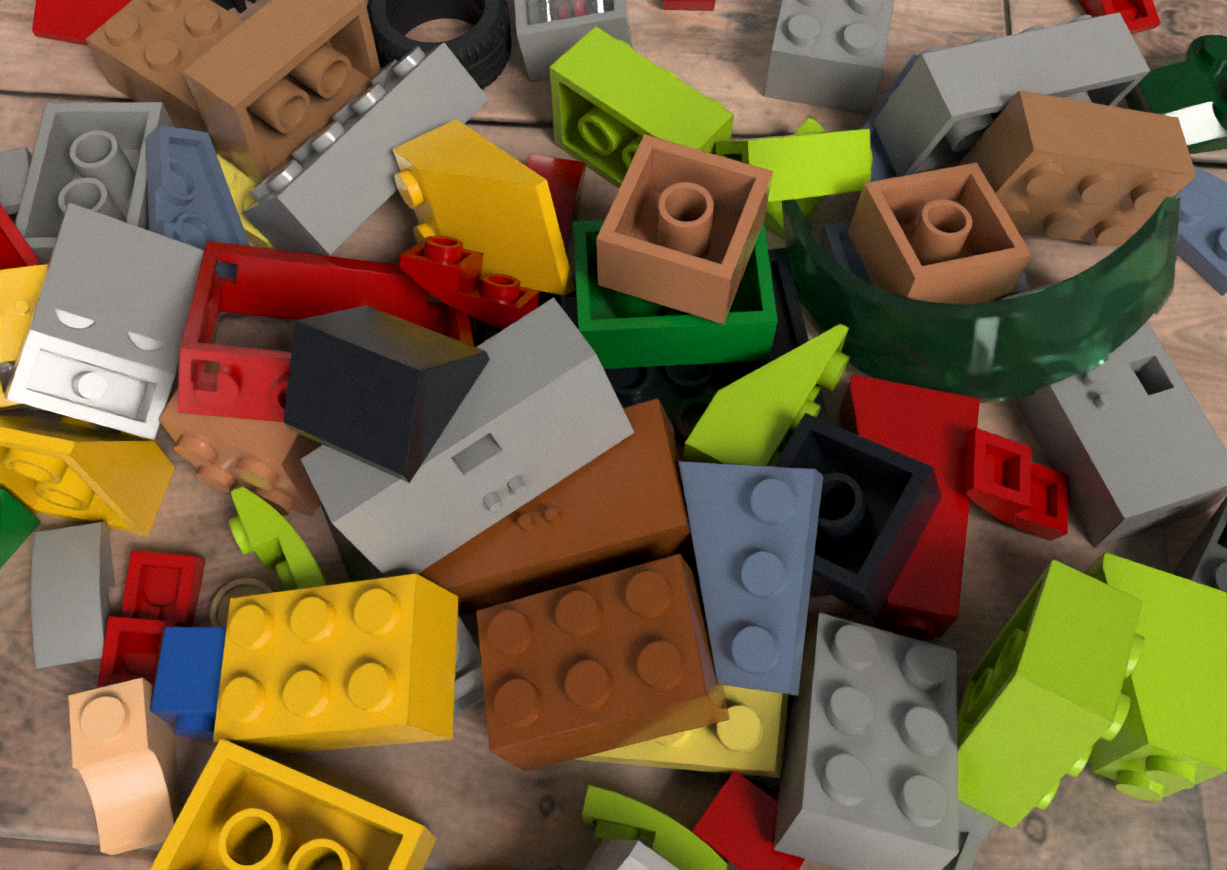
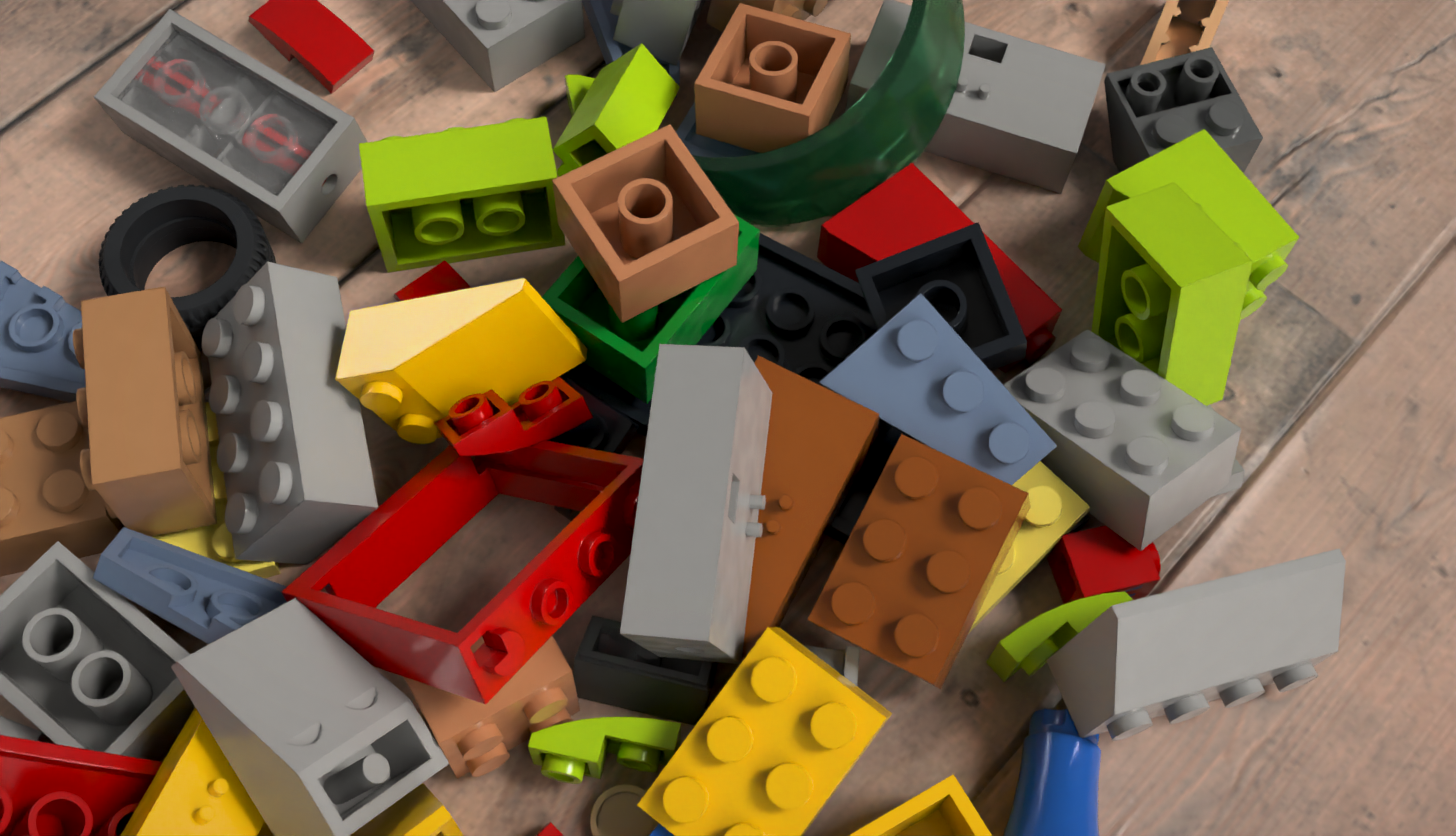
camera: 55 degrees left, 0 degrees up
black slope [283,305,490,483] -> none
lime slope [683,324,850,467] -> none
red slope [965,427,1068,541] -> none

